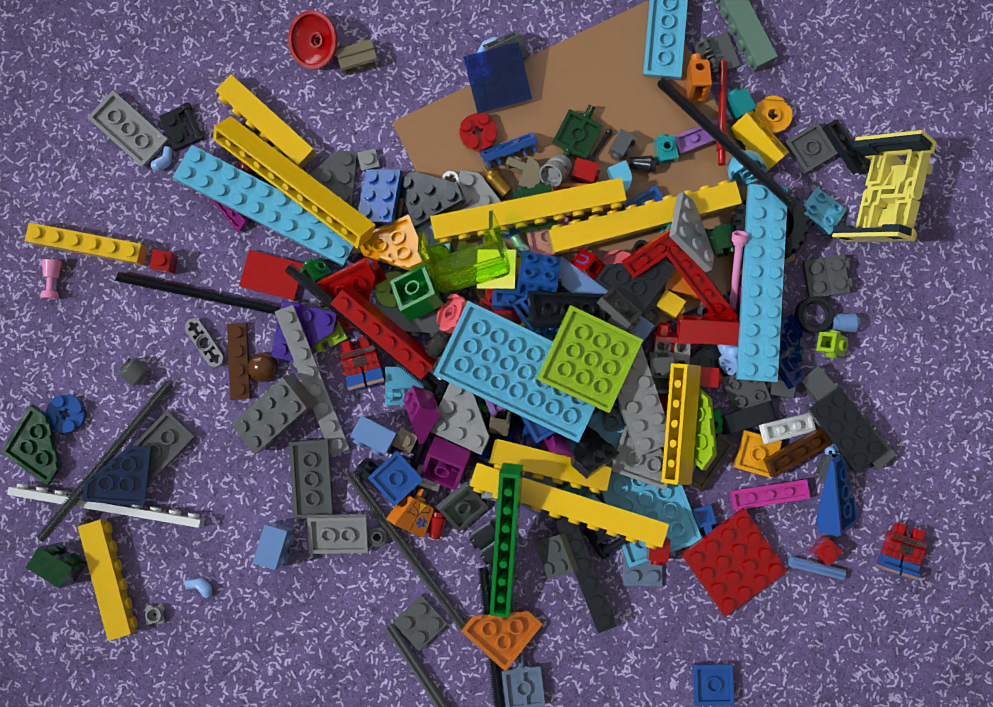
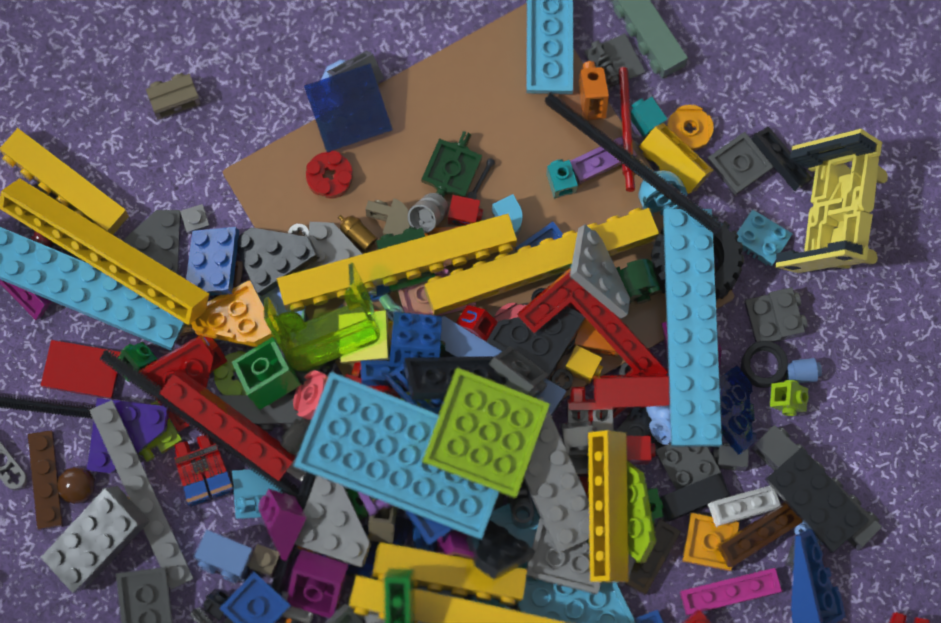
camera: 10 degrees left, 10 degrees down
red dish [288,10,338,69] -> none
blue plate [479,132,538,169] -> none
dark grey brick [608,129,638,162] -> none
black cone [629,155,657,174] -> none
bright pink piece [729,231,748,312] -> none

